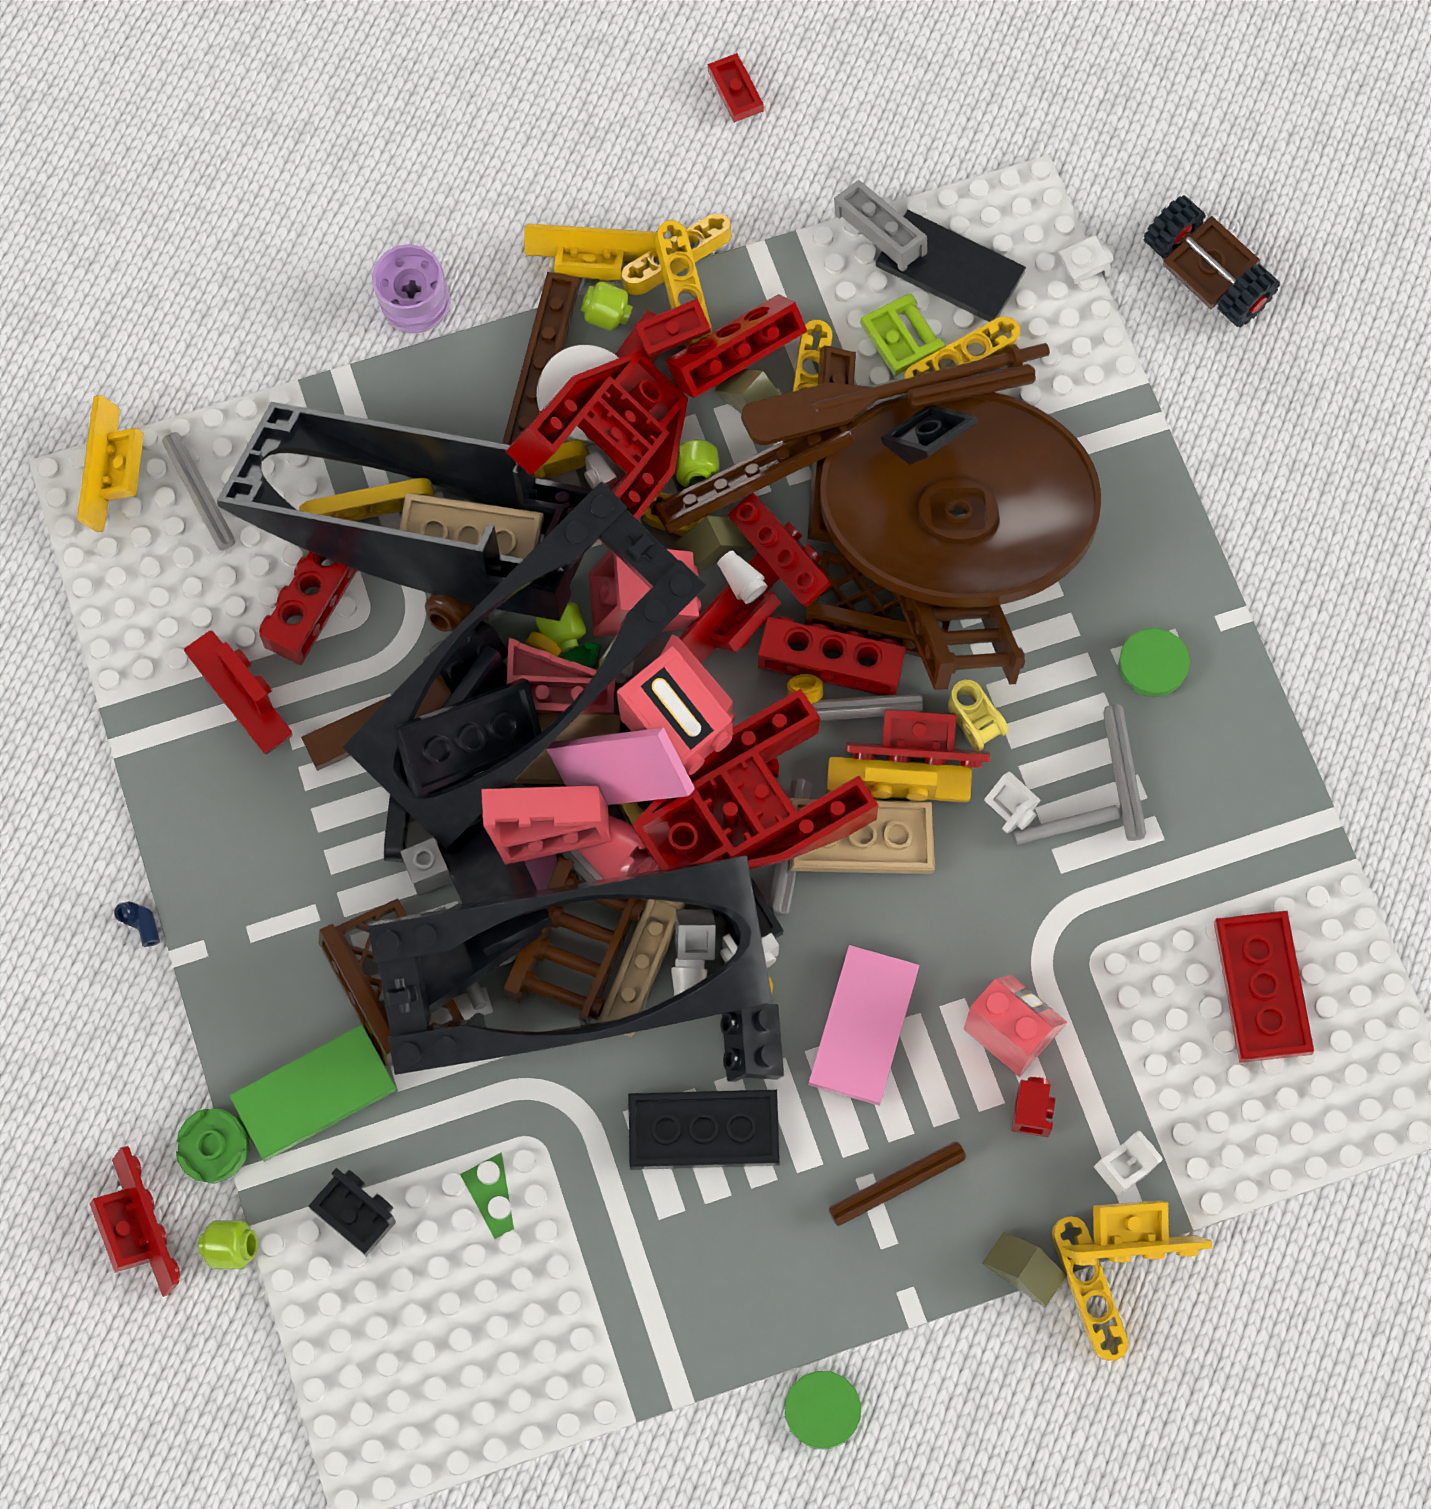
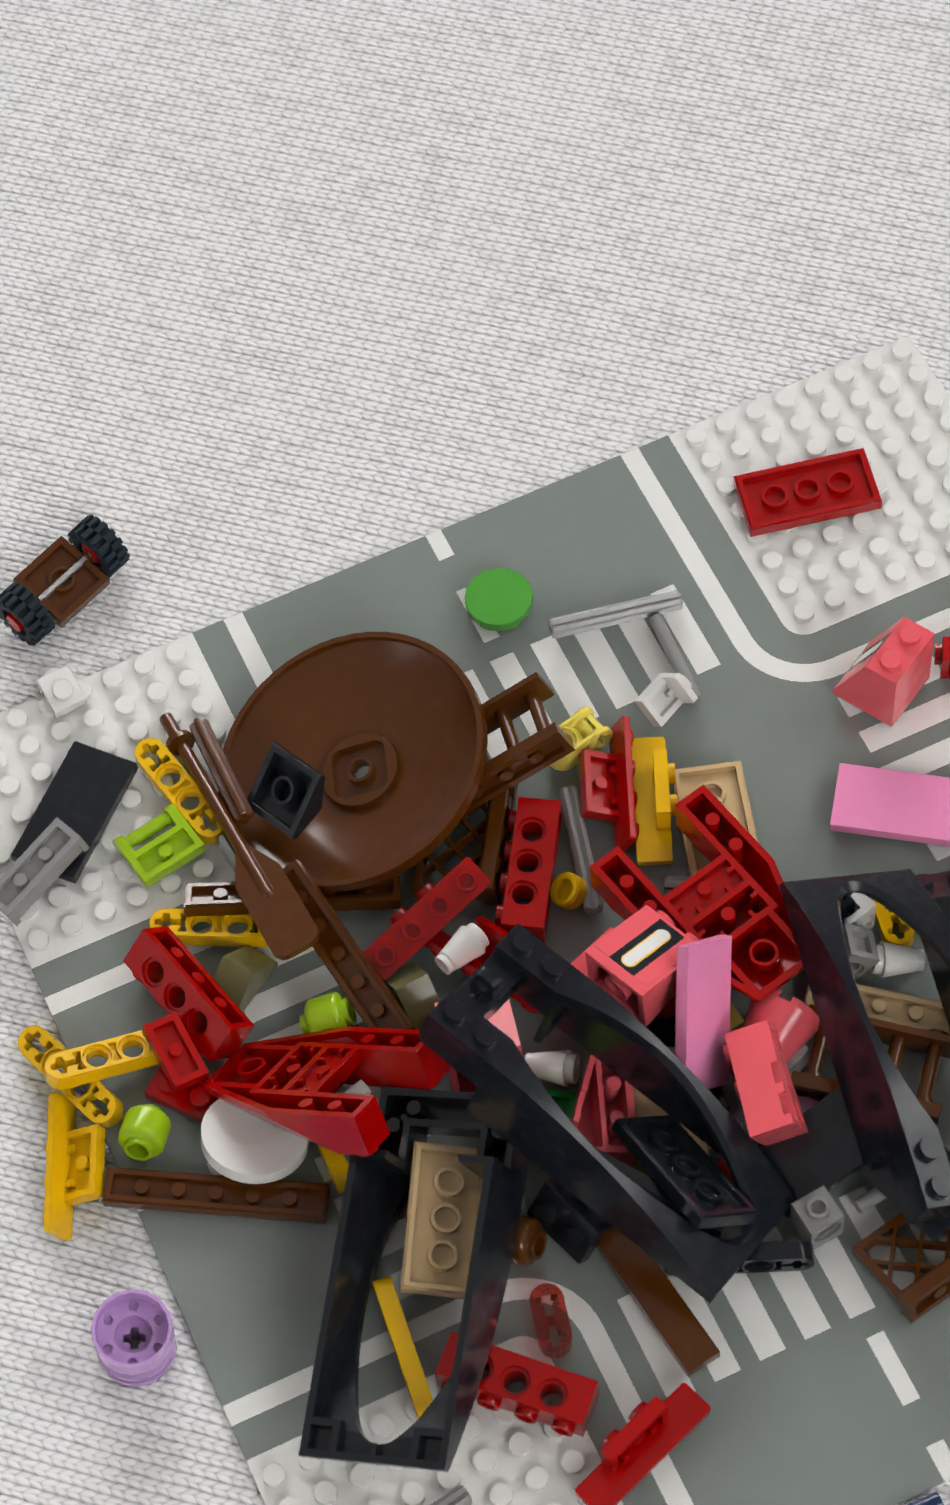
camera: 90 degrees left, 10 degrees down
none -> clear red beam [530,1283,572,1358]

